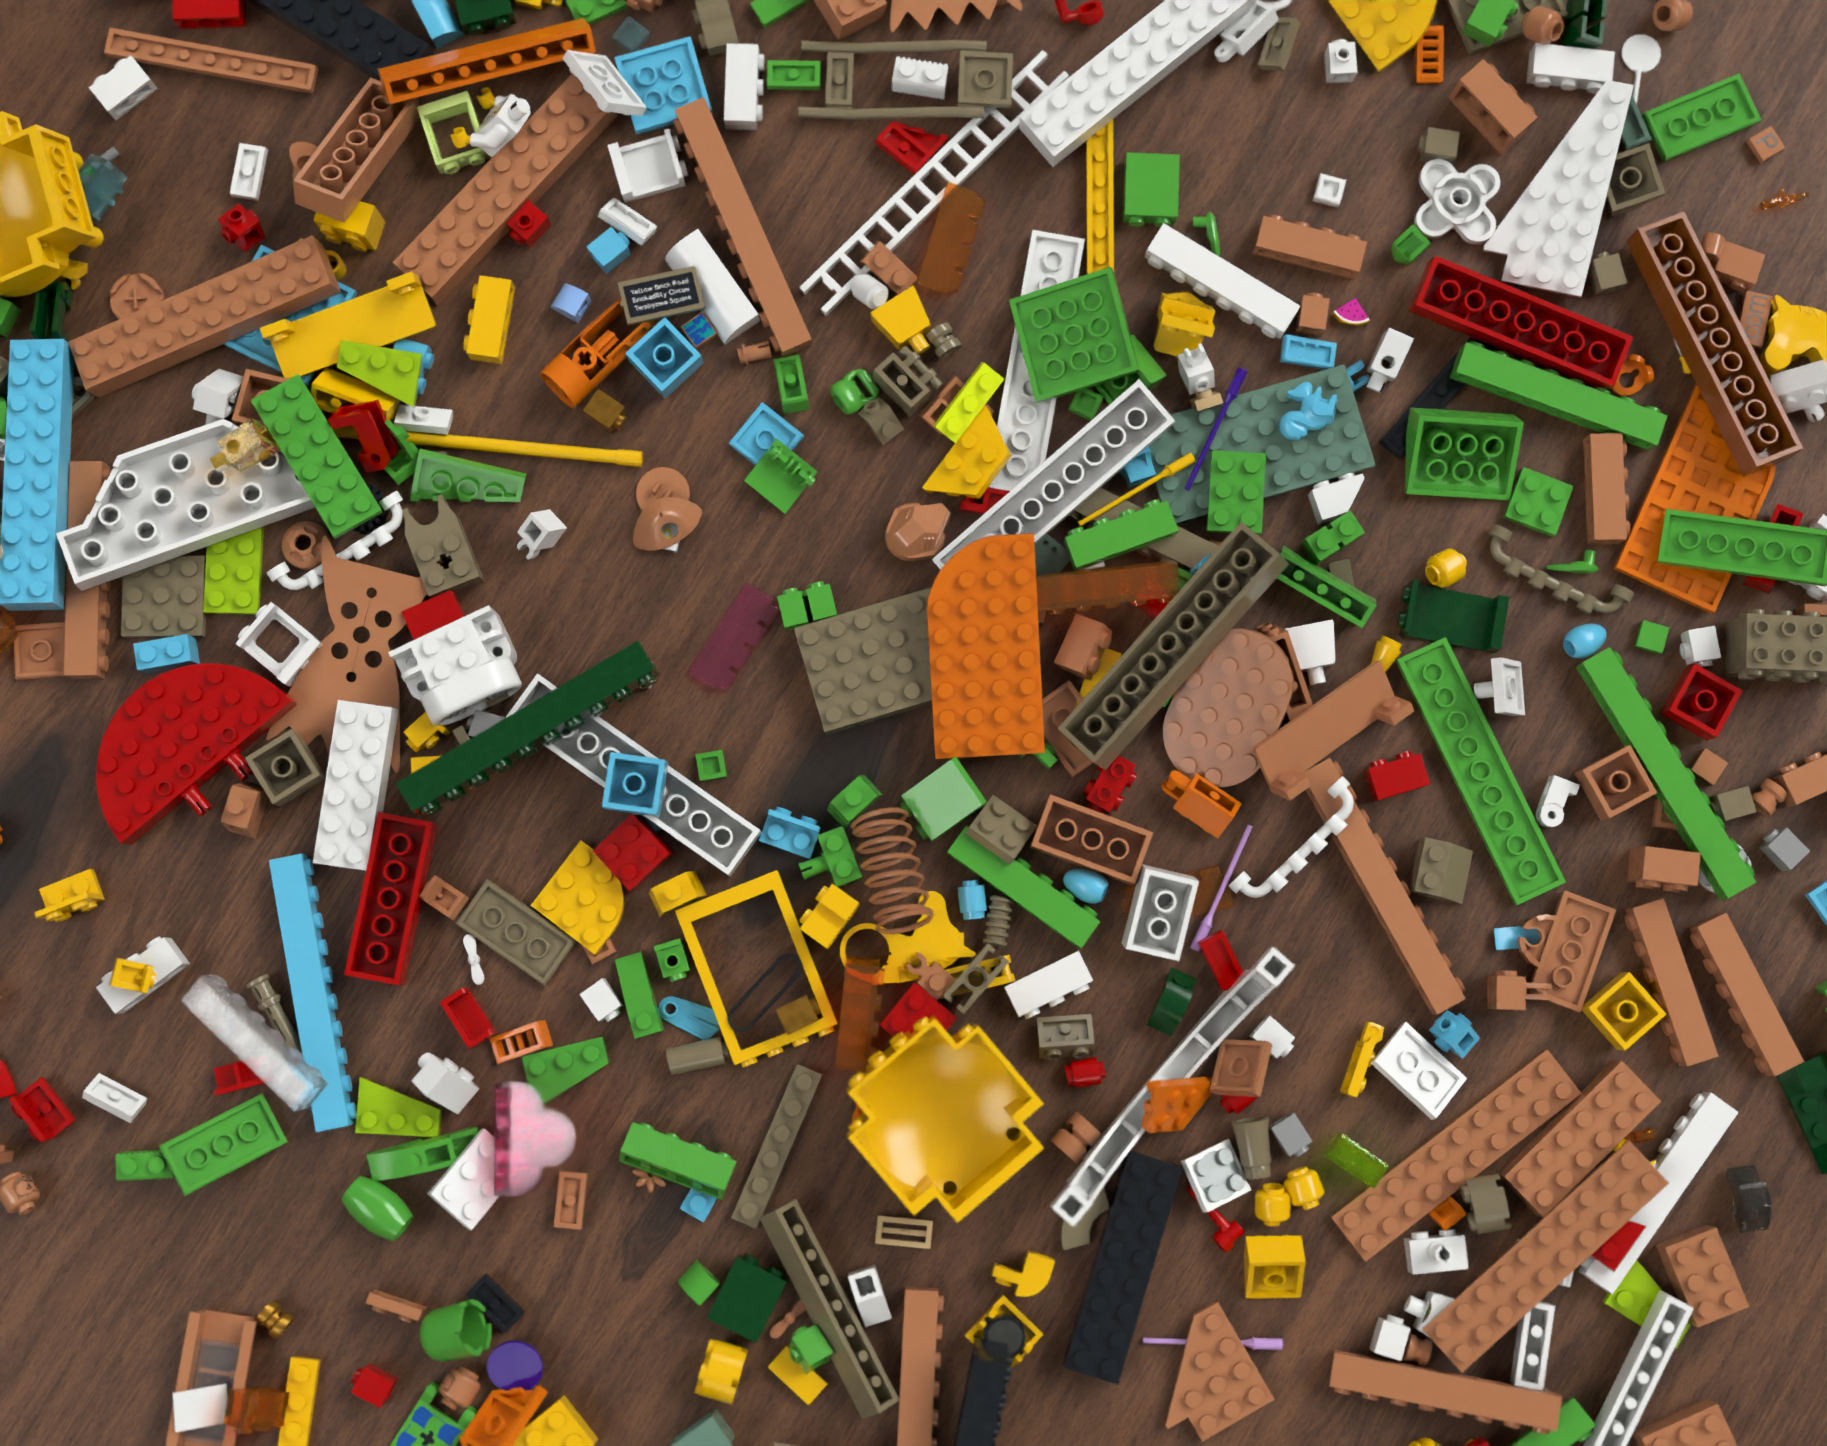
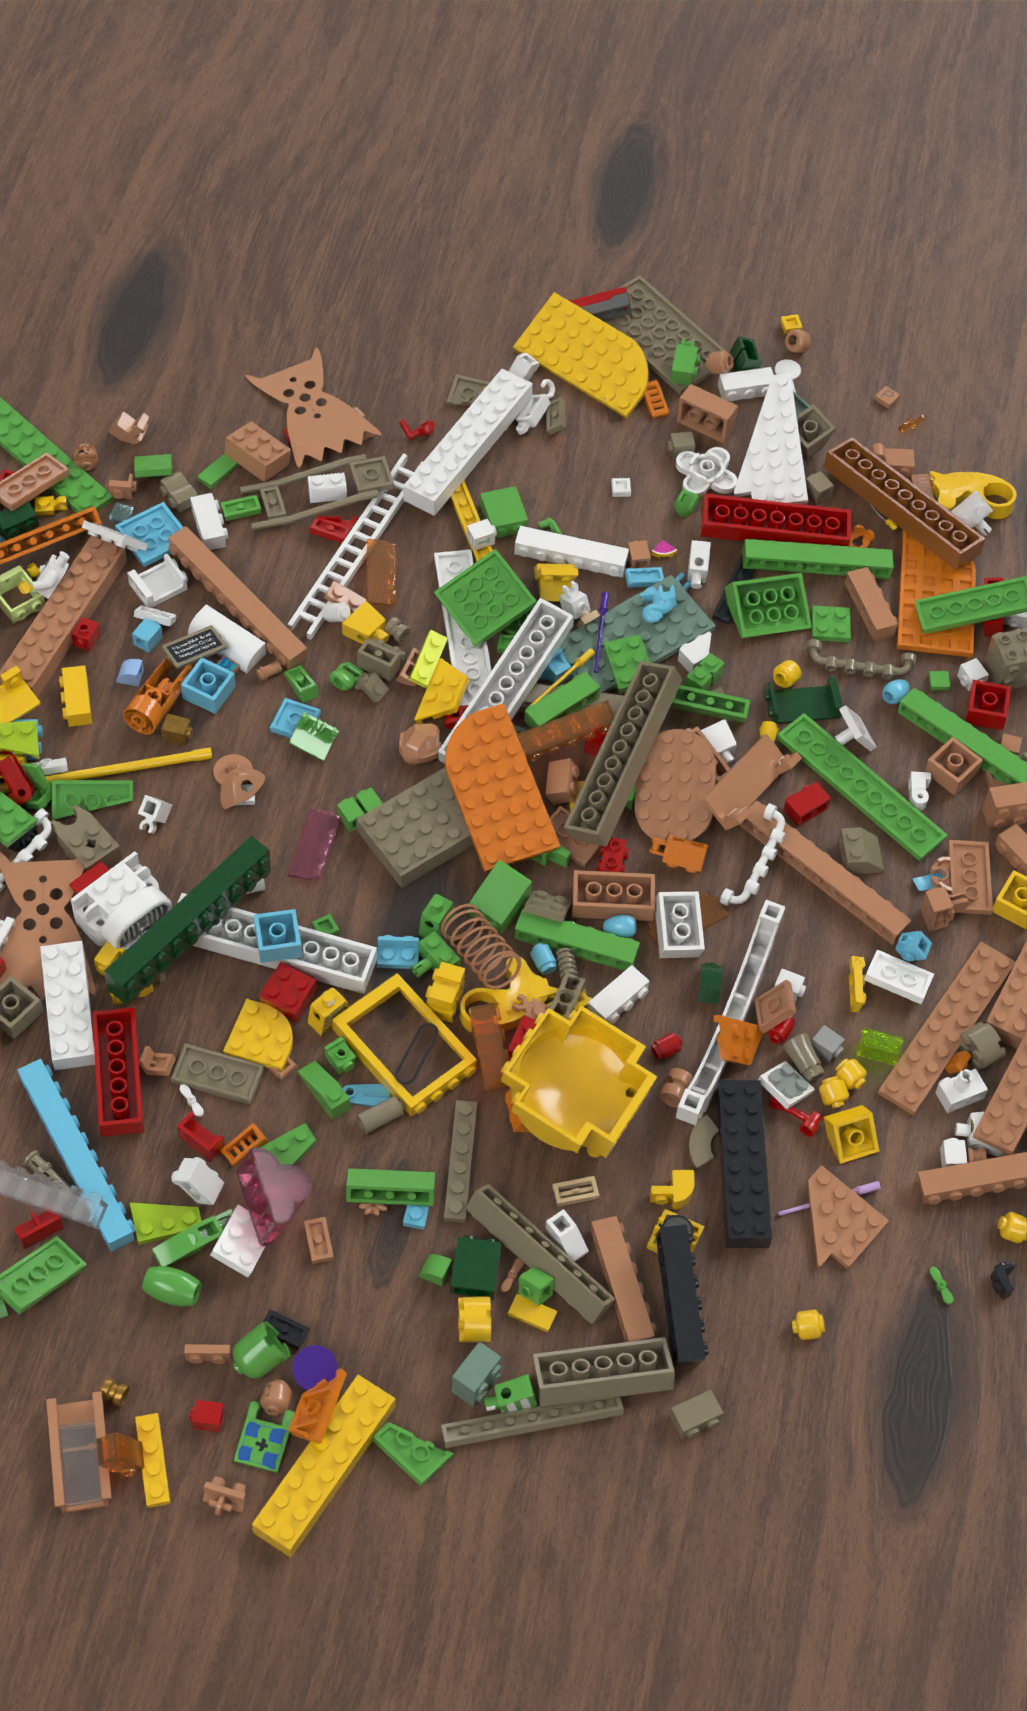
camera: 20 degrees left, 25 degrees down
white sticker [173,1383,228,1433] -> none
white brick [579,978,624,1022] -> none
pearl gold brick [776,995,821,1035] -> none
dark tan bracket [1037,1014,1095,1061] -> none
lavender piece [1190,825,1253,952] -> none
red tile [1197,930,1243,992] -> none
nougat brick [1252,215,1367,279] -> none
white brick [1324,39,1357,83] -> none
bright green bar [1546,550,1599,574] -> none
bright green piece [1641,73,1761,163] -> none
none -> white brick [467,519,497,551]

